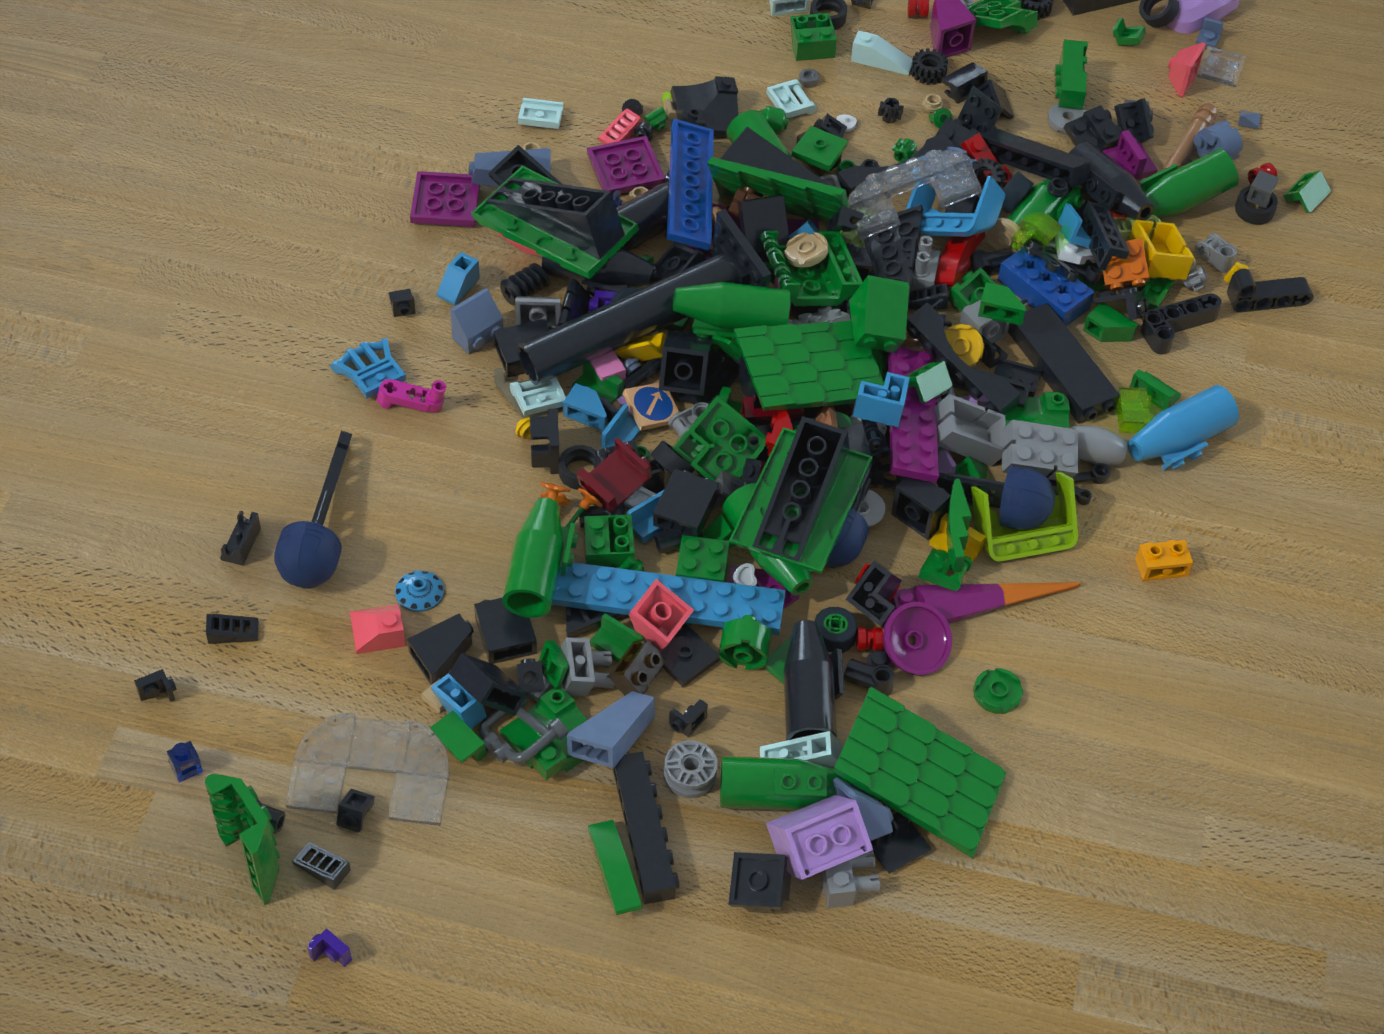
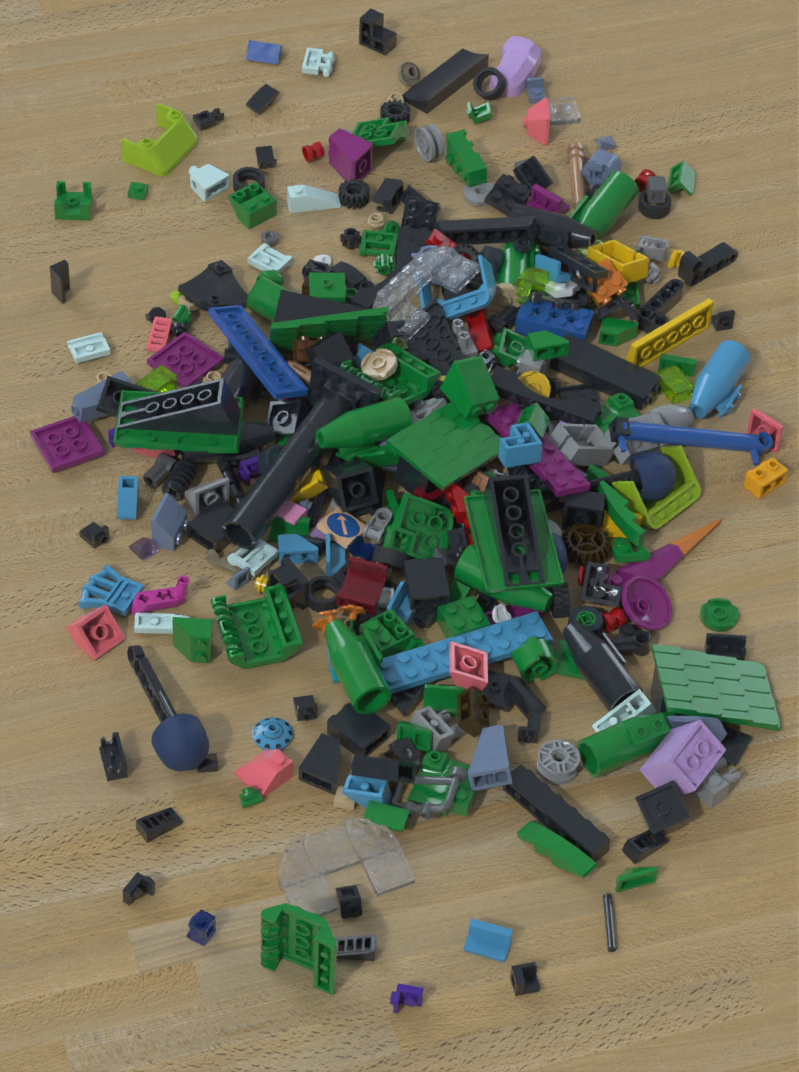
camera: 30 degrees left, 5 degrees down
none -> black panel [50,260,70,304]
none -> coral slope [66,605,126,660]
none -> clear purple slope [129,537,158,561]
none -> light aqua hinge [134,613,189,634]
none -> clear neon green brick [135,365,177,393]
none -> dark grey piece [143,452,178,487]
none -> green slope [172,617,213,663]
none -> black slope [197,753,218,773]
none -> green slope [210,584,303,669]
none -> sand blue slope [227,566,249,590]
none -> green plate [239,786,263,808]
none -> black bracket [293,695,318,721]
none -> black slope [329,261,367,288]
none -> clear blue bracket [347,536,381,561]
none -> green plate [359,230,398,260]
none -> light grey wheel [414,123,445,162]
none -> dark azure panel [464,918,513,962]
none -> black plate [477,596,495,613]
none -> black panel [504,677,546,719]
none -> black panel [510,962,540,996]
none -> black tyre [549,582,571,618]
none -> dark brown gear [562,522,612,567]
none -> black bar [603,894,616,952]
none -> blue piece [608,416,773,466]
none -> green slope [615,867,658,893]
none -> black slope [622,829,669,864]
none -> yellow arch [624,298,714,368]
none -> black hinge [704,633,746,660]
none -> black bracket [711,310,735,332]
none -> coral slope [747,408,783,453]

